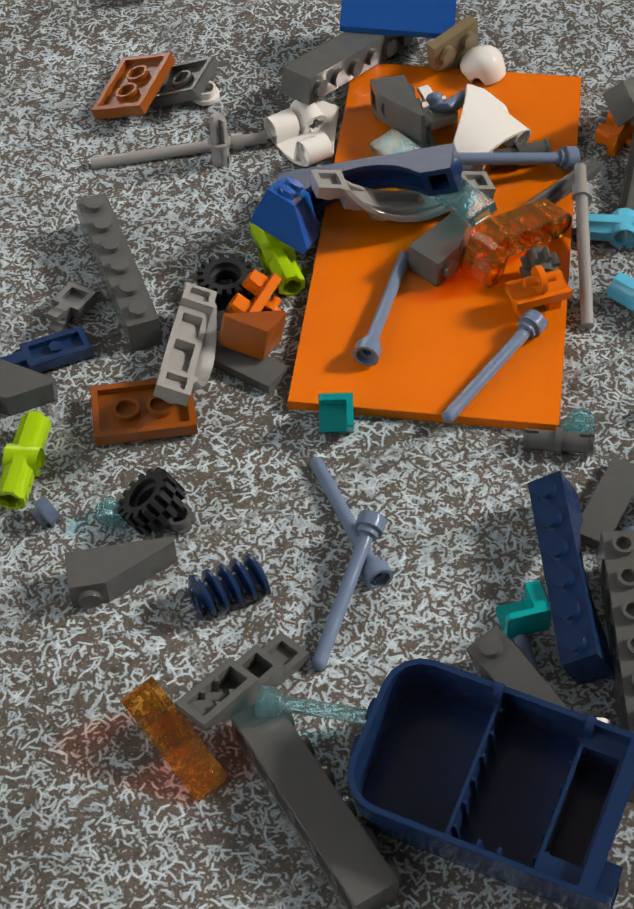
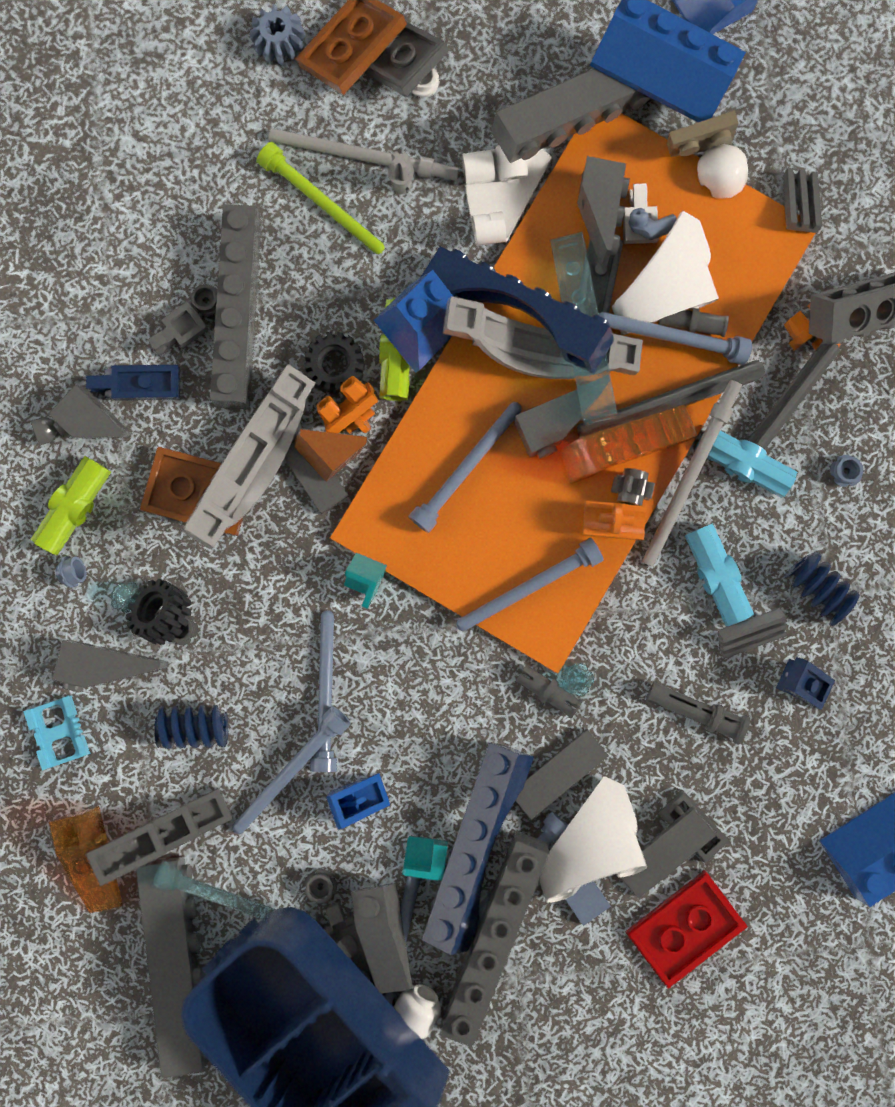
camera: 20 degrees right, 35 degrees up
none -> medium azure piece [23,695,90,770]
none -> dark grey plate [190,284,217,317]
none -> sand blue gear [249,3,305,66]
none -> lime piece [256,142,385,254]
none -> blue slope [326,773,390,830]
none -> dark grey tile [783,168,822,233]

